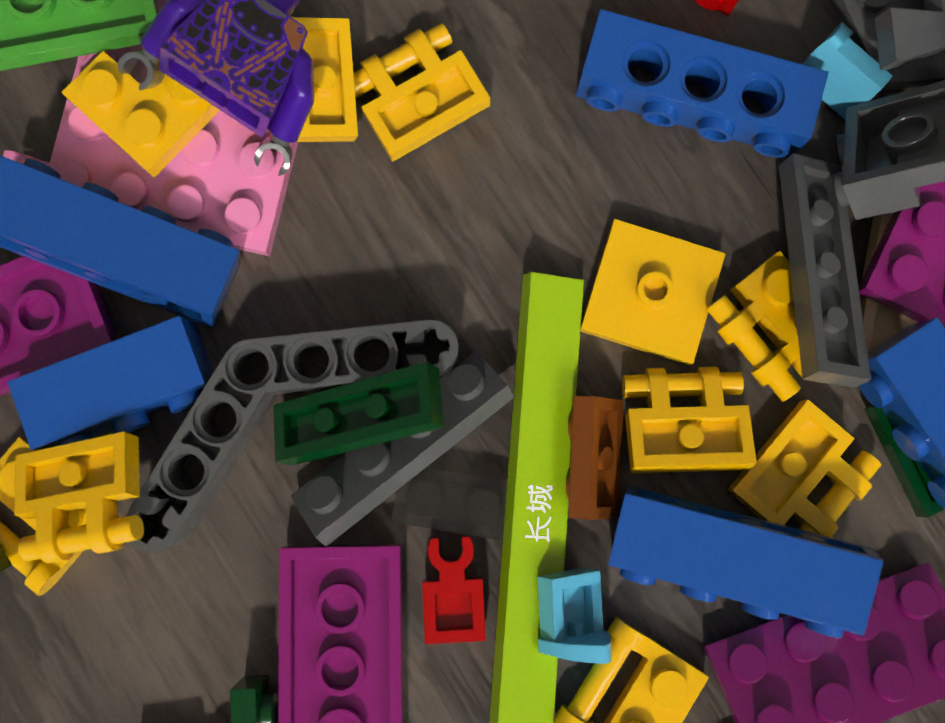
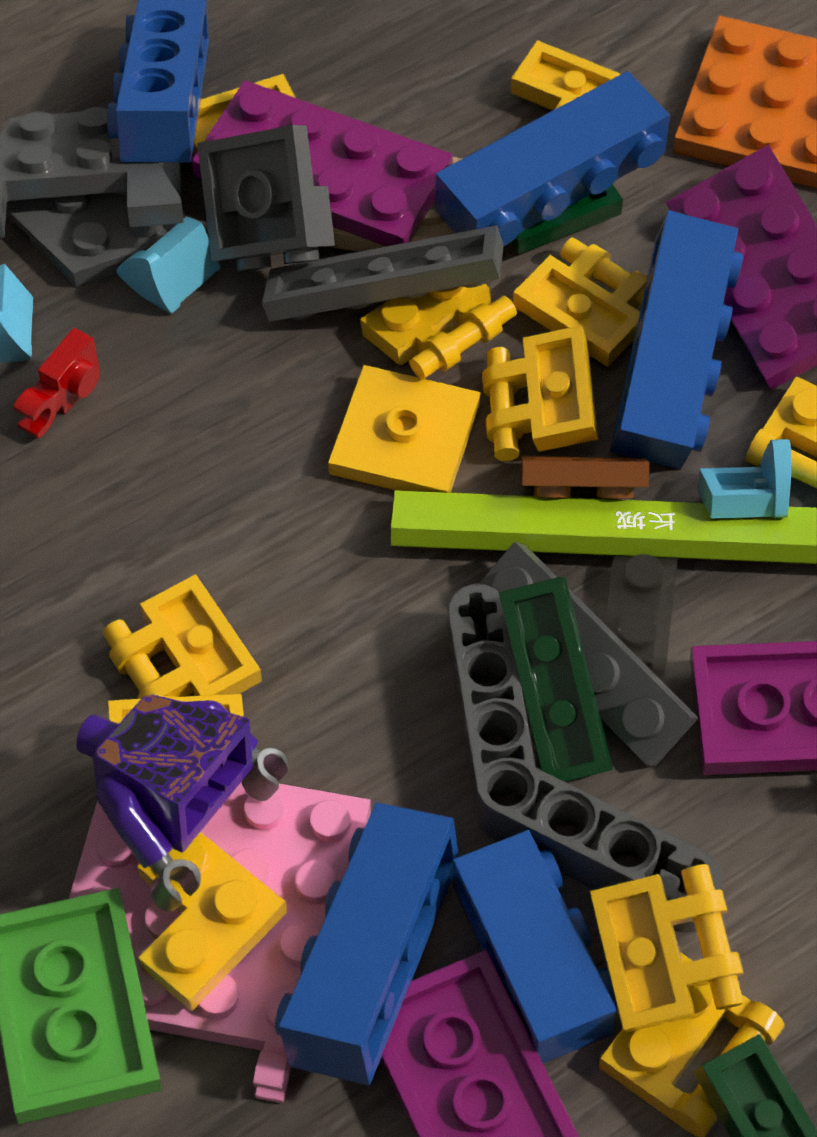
camera: 90 degrees left, 25 degrees down
red plate [422,535,486,644] -> none
blue brick [576,9,829,158] -> none

